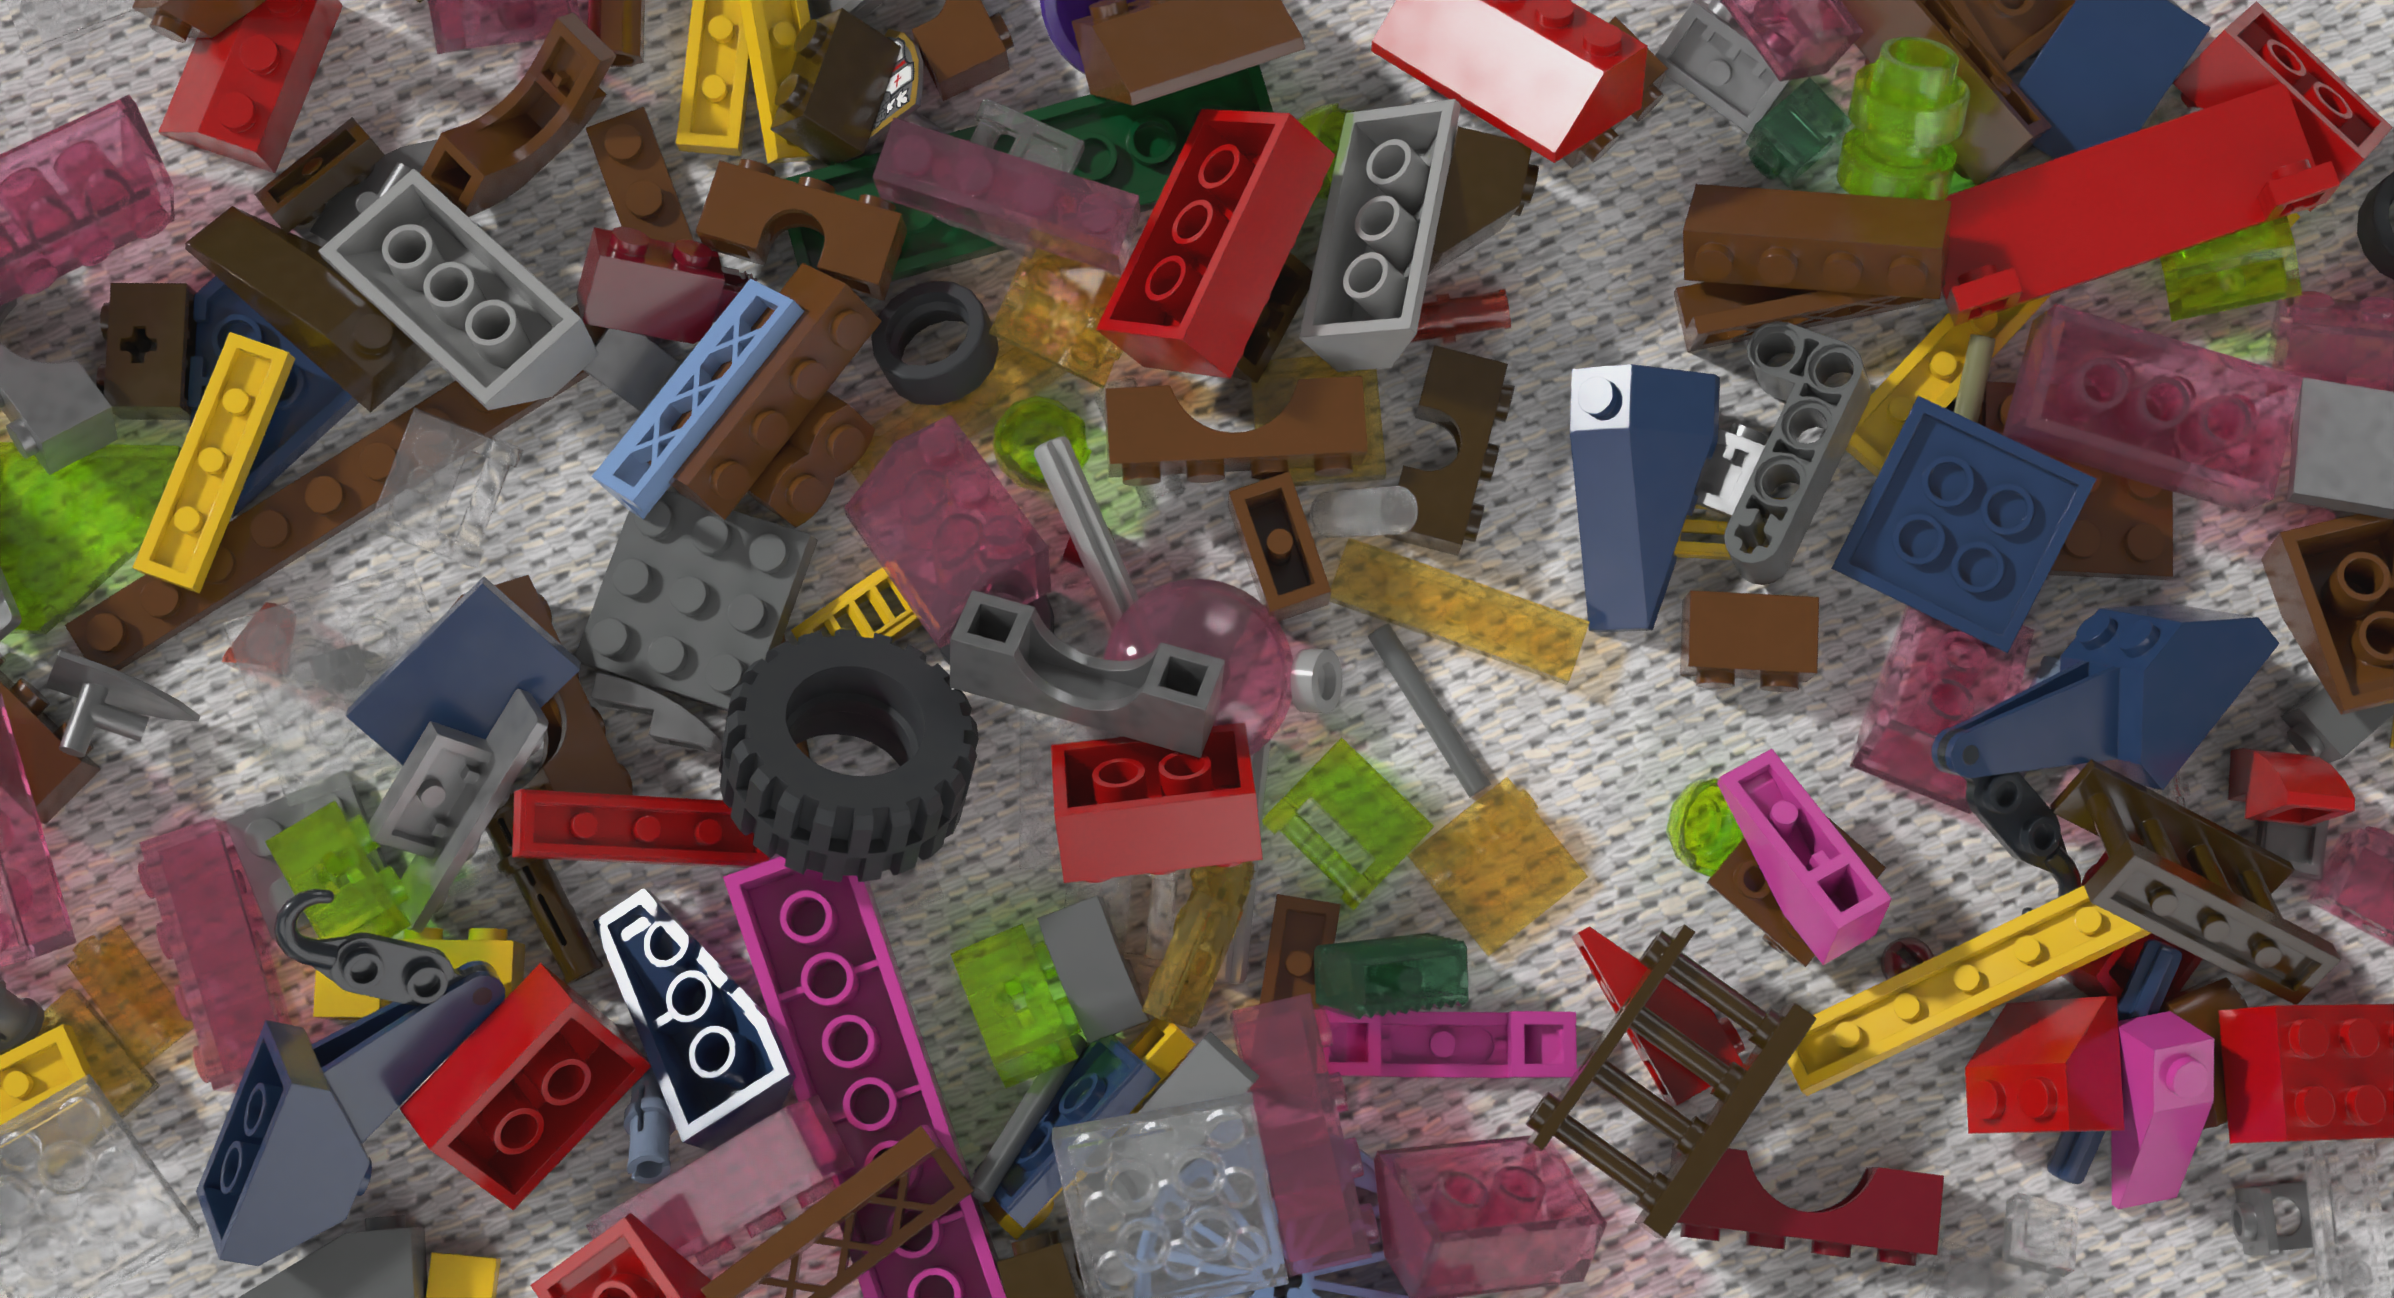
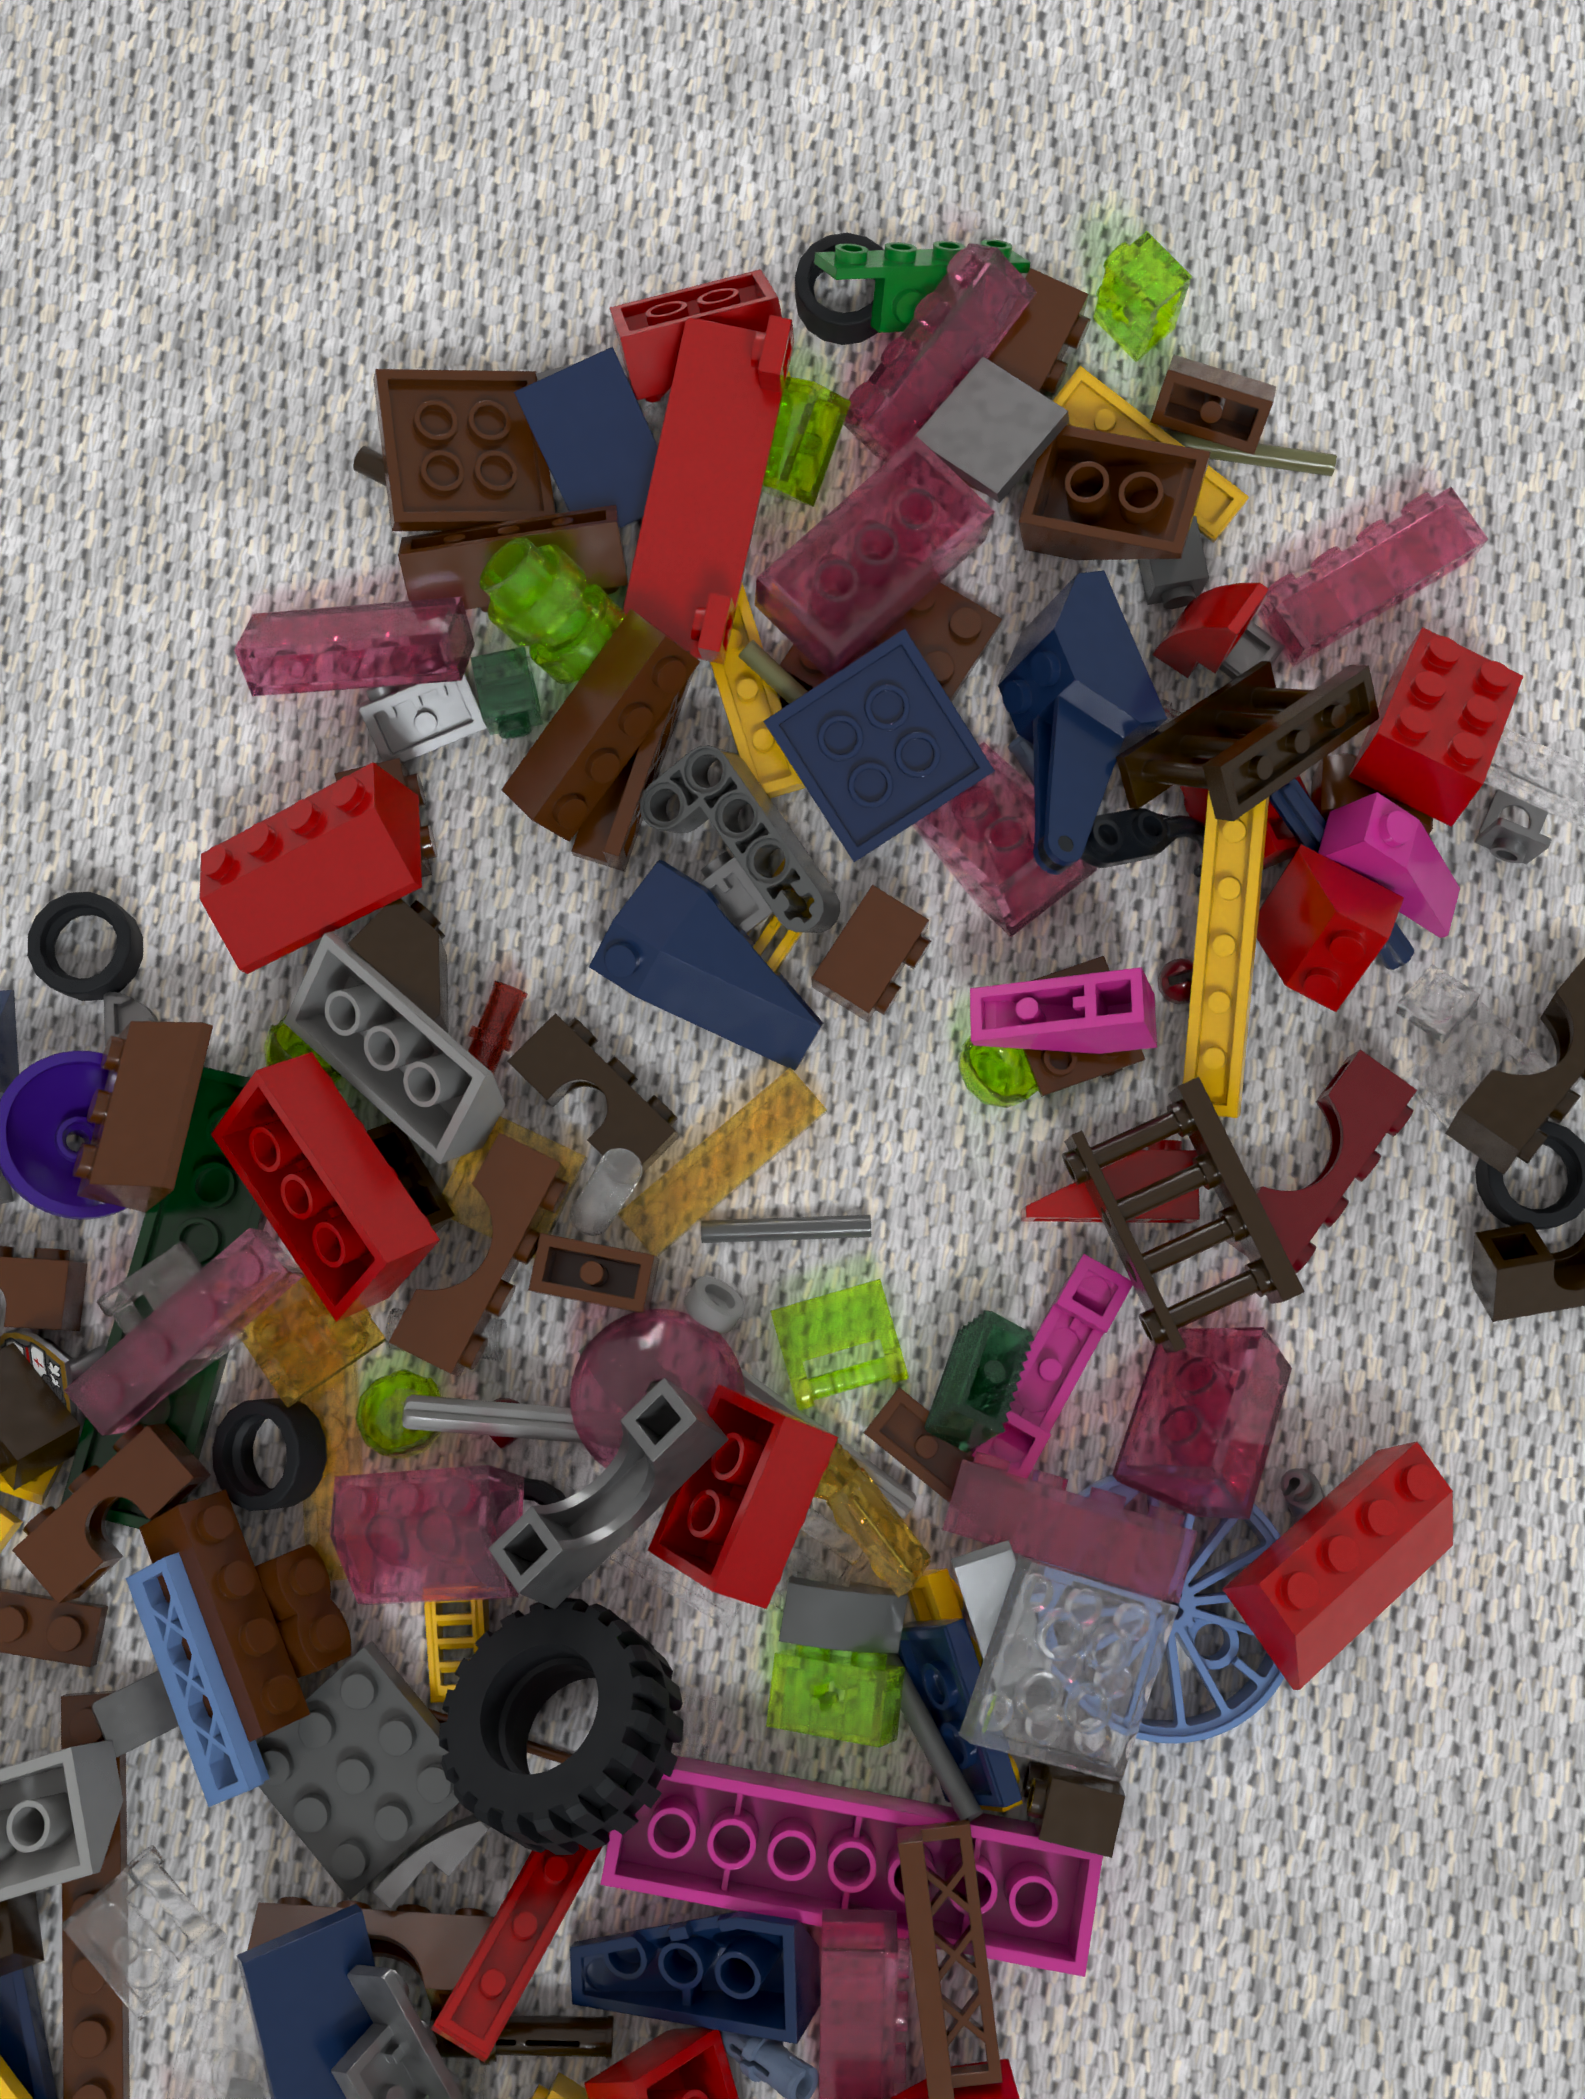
camera: 55 degrees left, 0 degrees up
dark red hinge [576,227,758,344] -> none
clear yellow hinge [1407,777,1588,957] -> none

